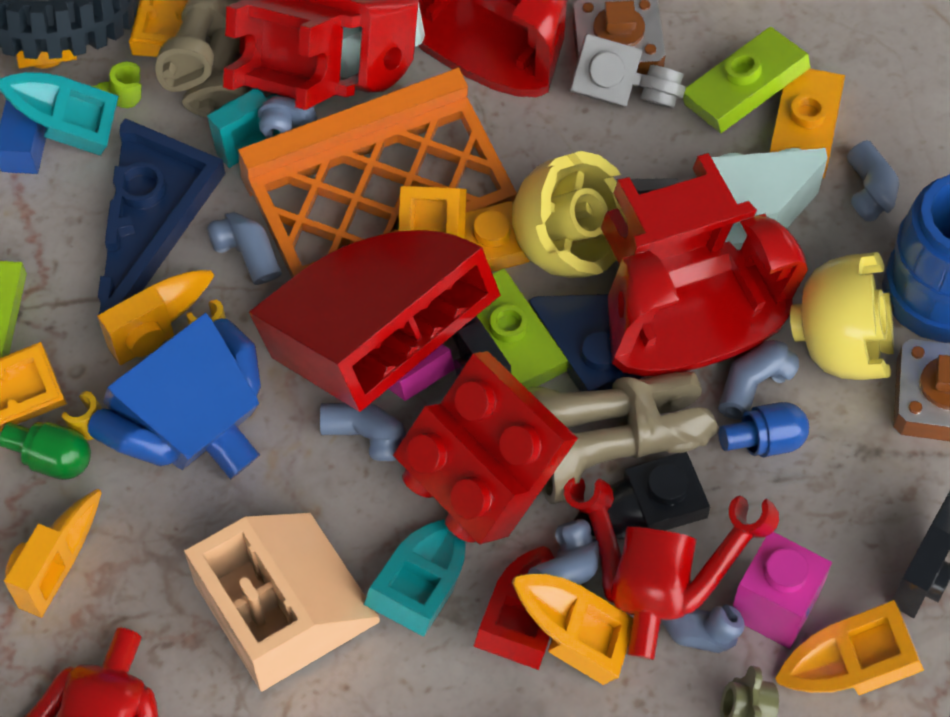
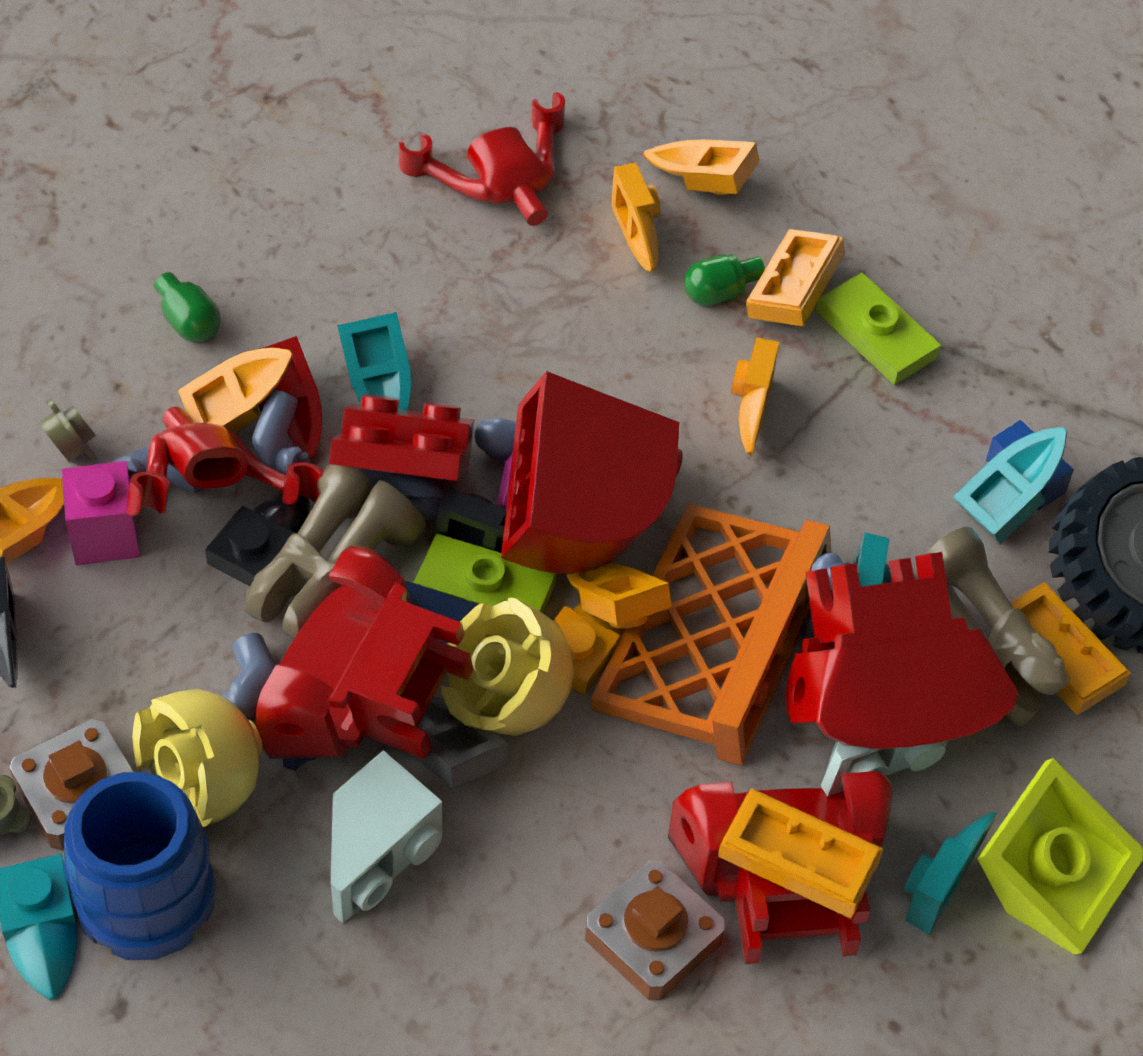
camera: 135 degrees right, 5 degrees down
blue torso [61,299,261,480] -> none
lime hand [92,61,142,109] -> none
dark blue wing [98,118,226,325] -> none
light nougat slope [184,513,380,692] -> none
sand blue arm [207,212,282,285] -> none
light grey plate [569,34,686,108] -> none
lime plate [683,26,811,134] -> none
blue cylinder [718,402,809,458] -> none
light orange plate [769,69,845,179] -> none
sand blue arm [846,140,900,222] -> none

